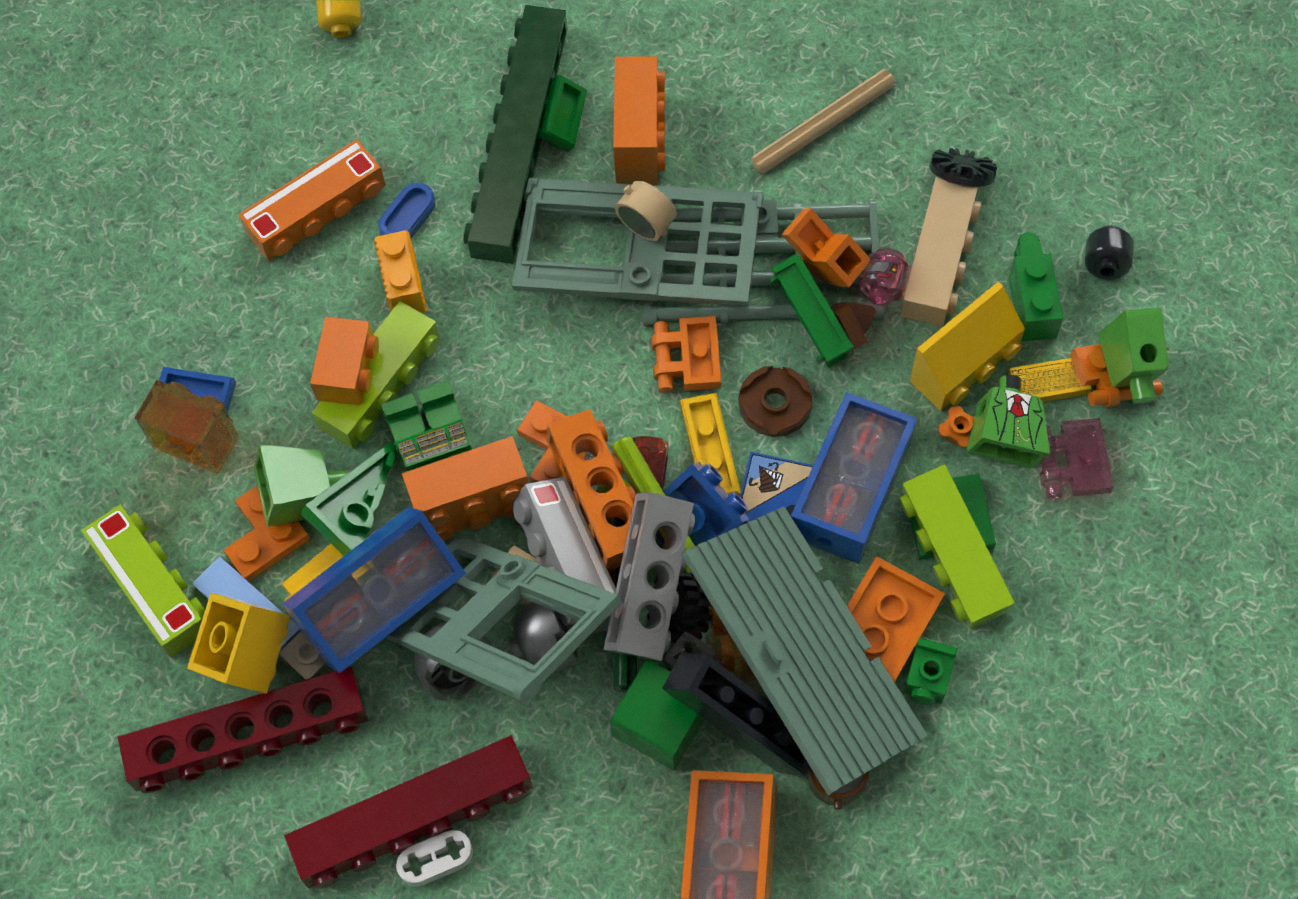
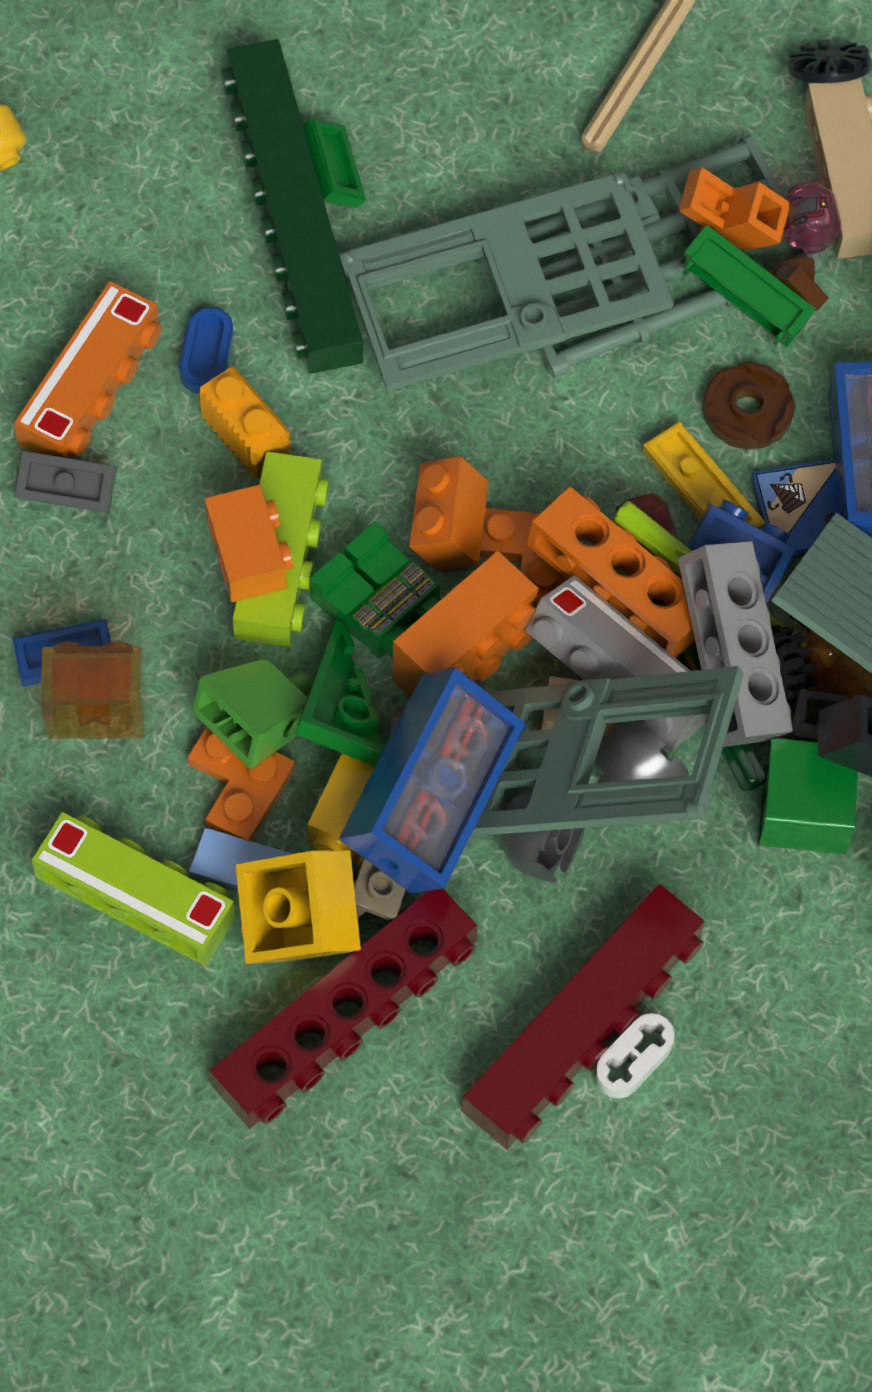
camera: 30 degrees left, 0 degrees up
orange brick [613,56,665,185] -> none
tan piece [614,181,677,241] -> none
orange plate [651,316,721,394] -> none
none -> dark grey plate [15,451,117,514]
none -> orange brick [409,456,489,571]

